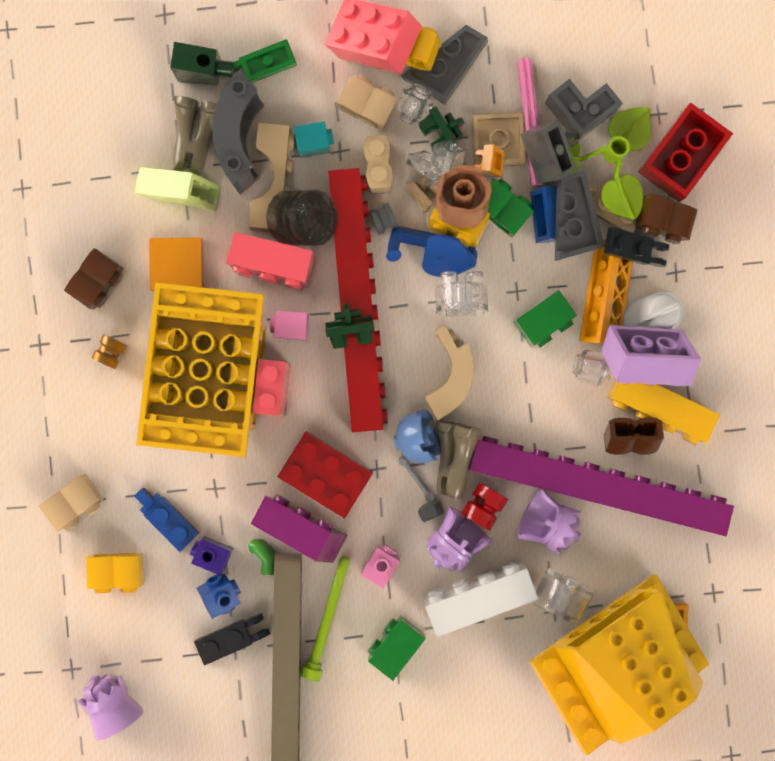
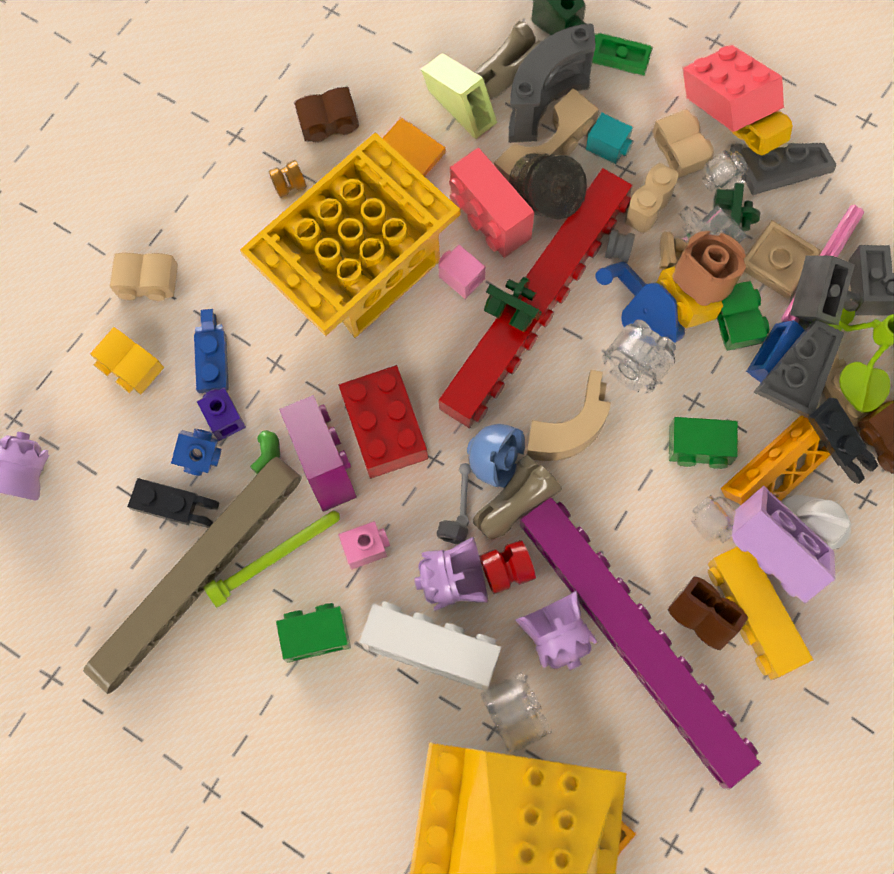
camera: 45 degrees right, 15 degrees down
coral brick [253,359,291,416] -> none
light orange tile [473,145,505,177] -> none

